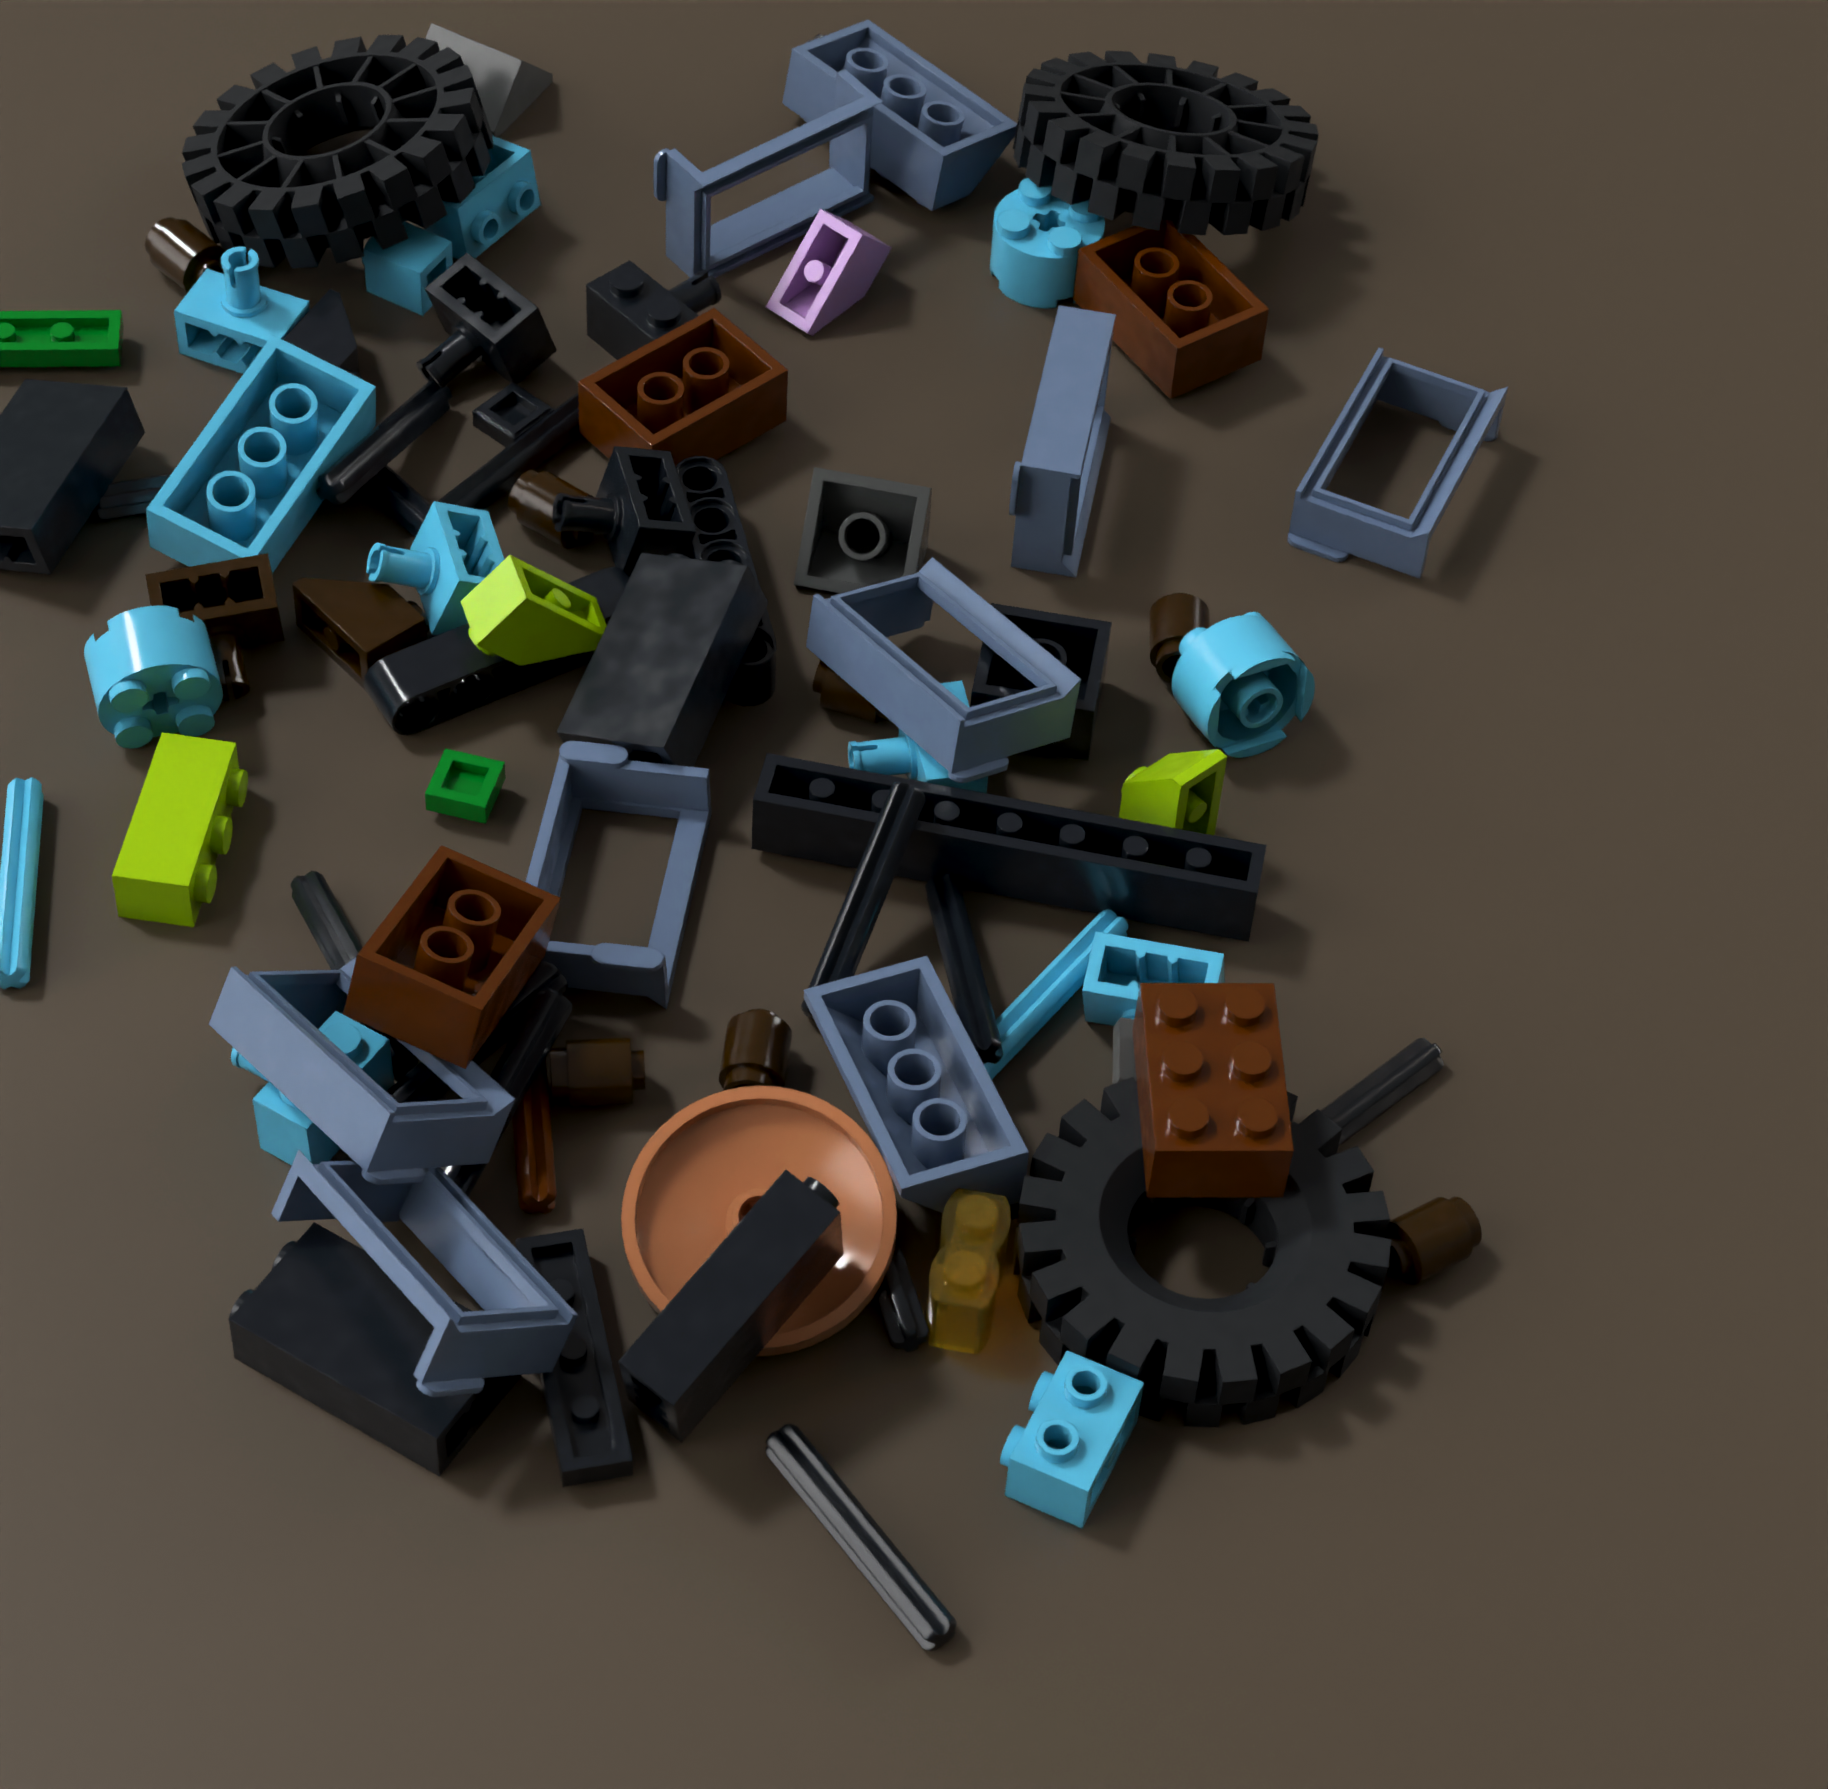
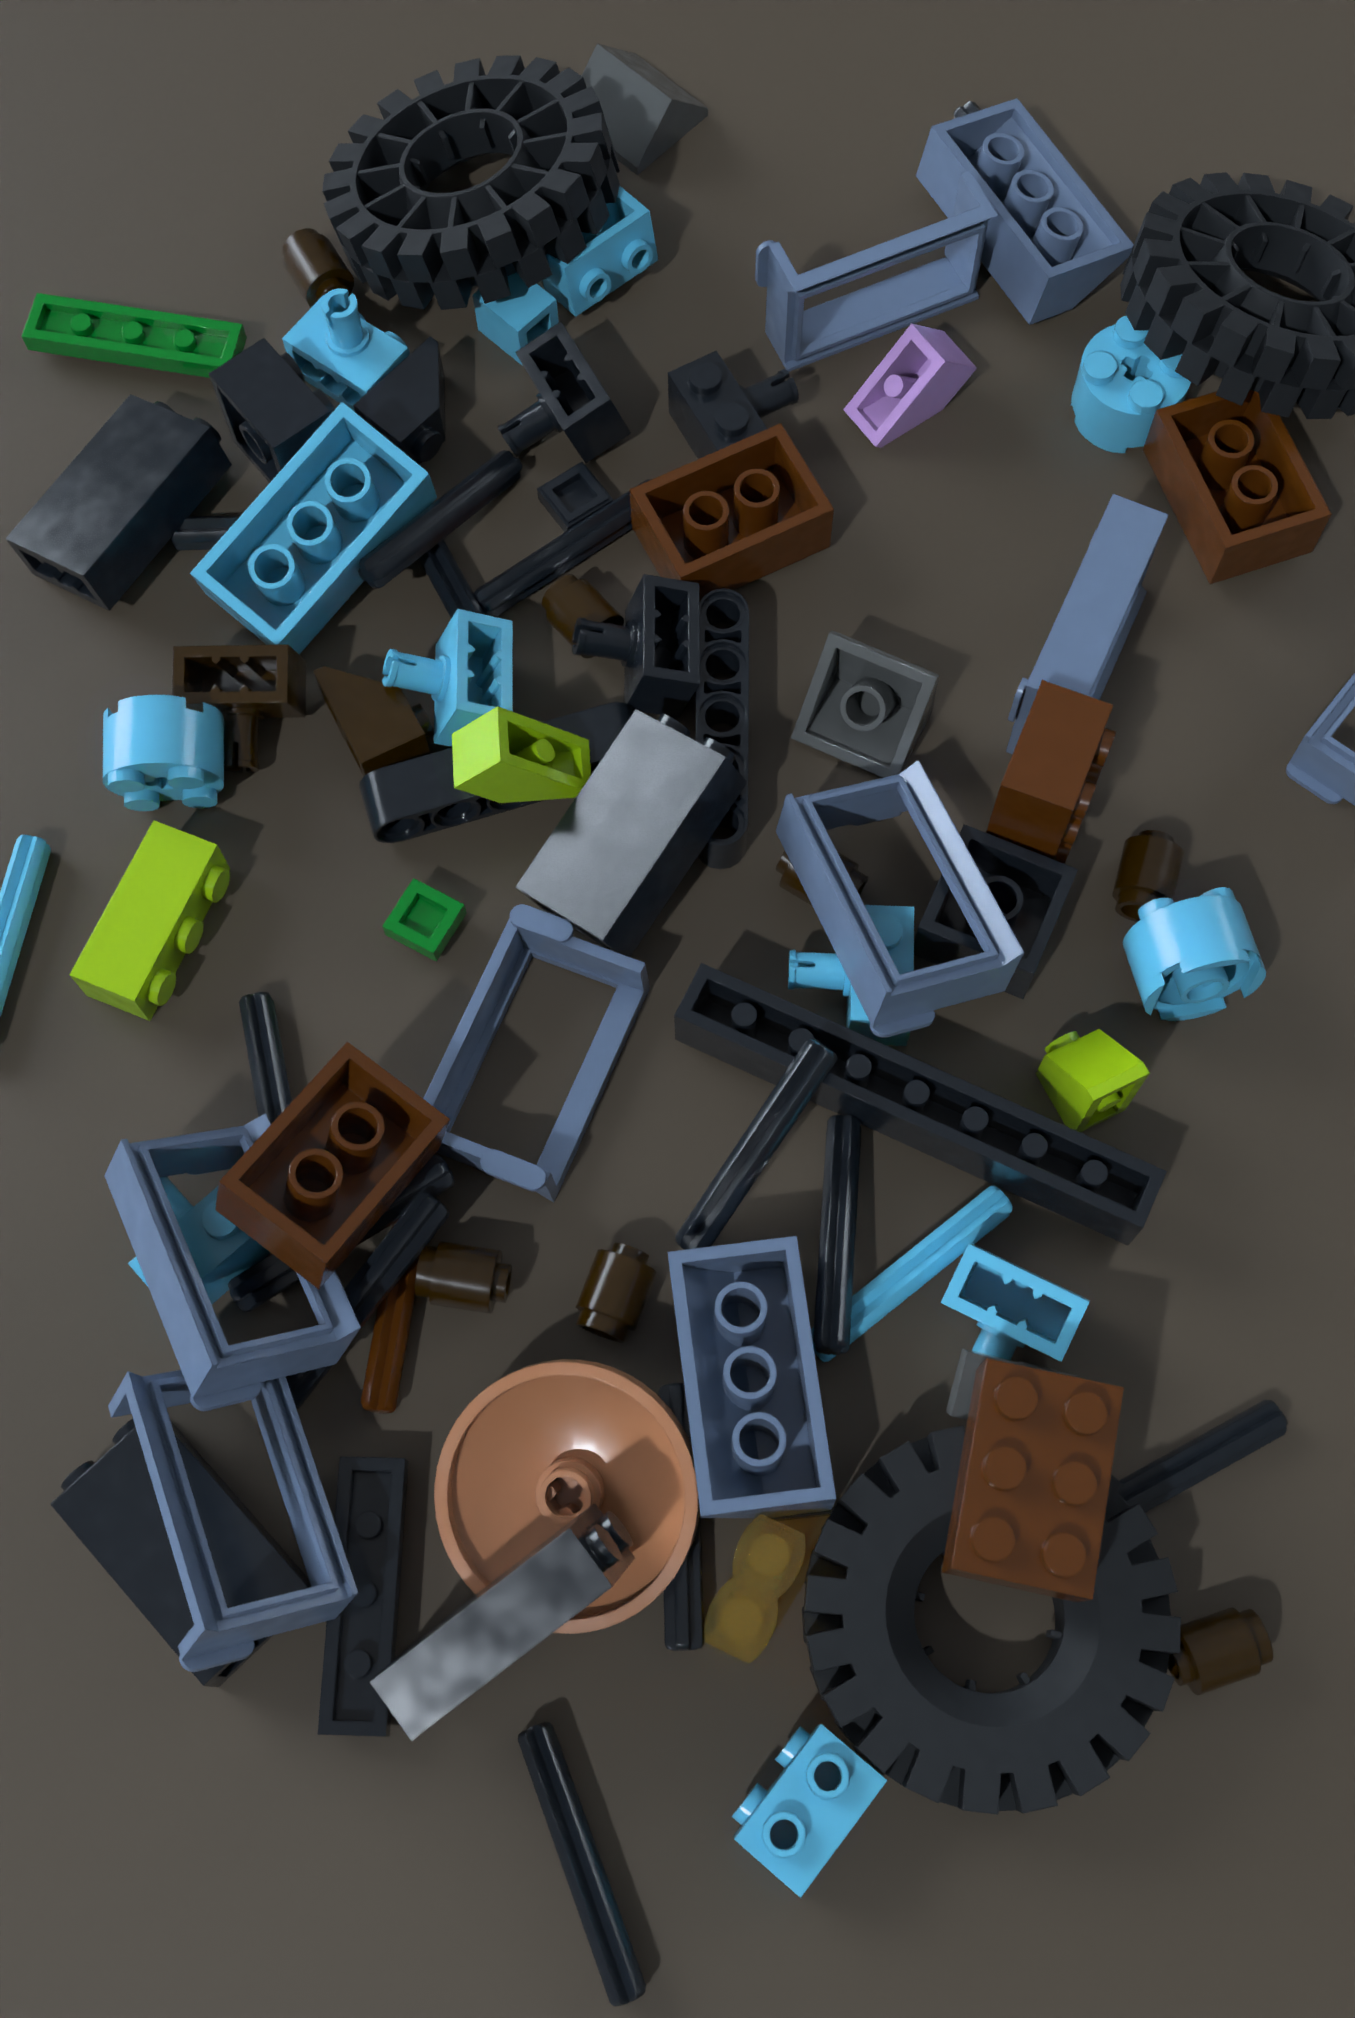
camera: 20 degrees right, 20 degrees up
none -> black brick [209,338,335,483]
none -> reddish brown brick [986,680,1116,864]

